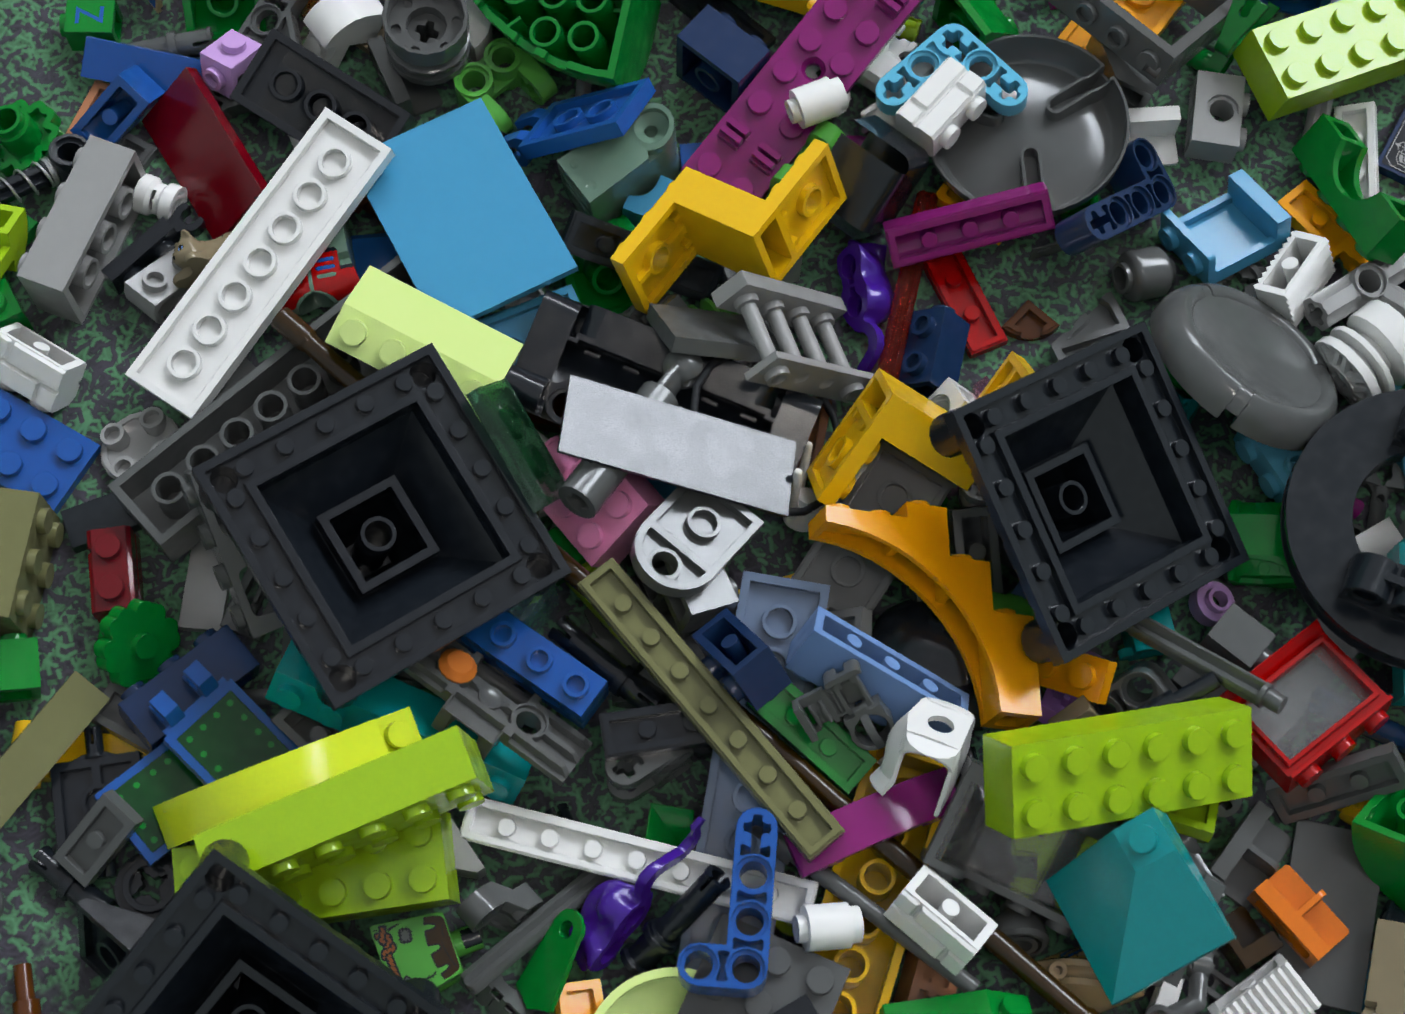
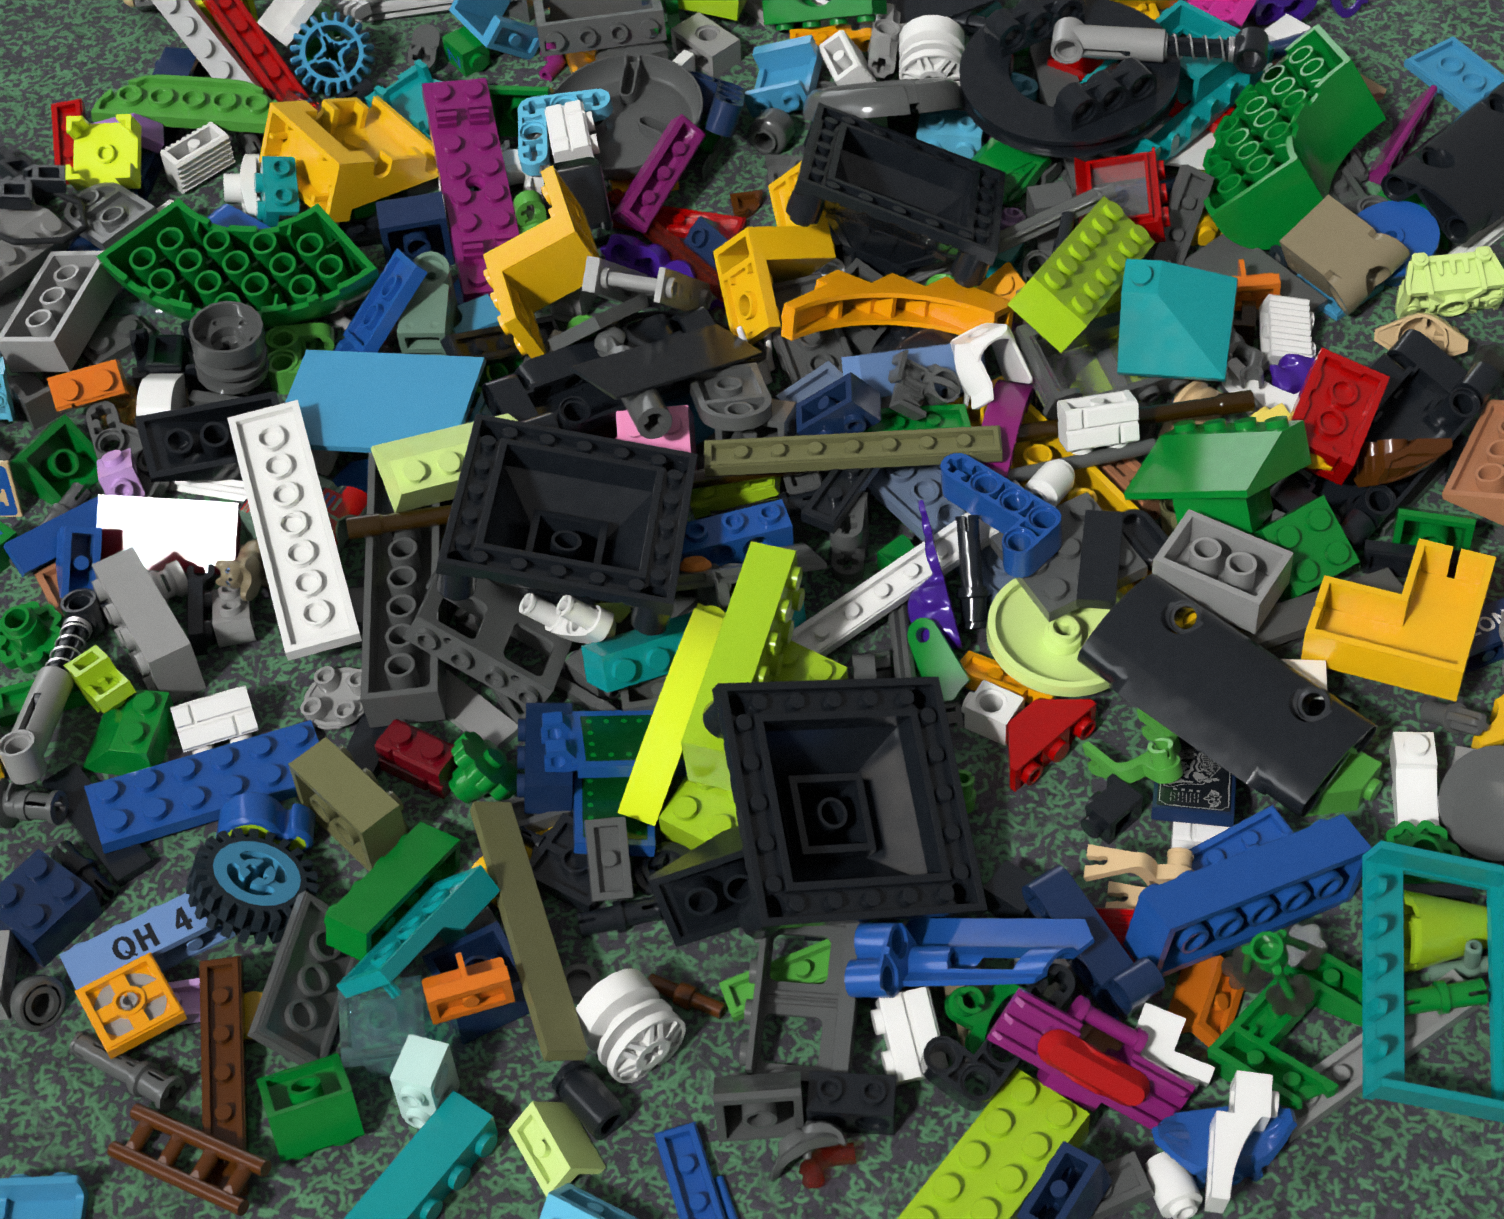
camera: 45 degrees left, 20 degrees down
clear green tile [466,379,566,513] -> none
white brick [784,76,849,129] -> none

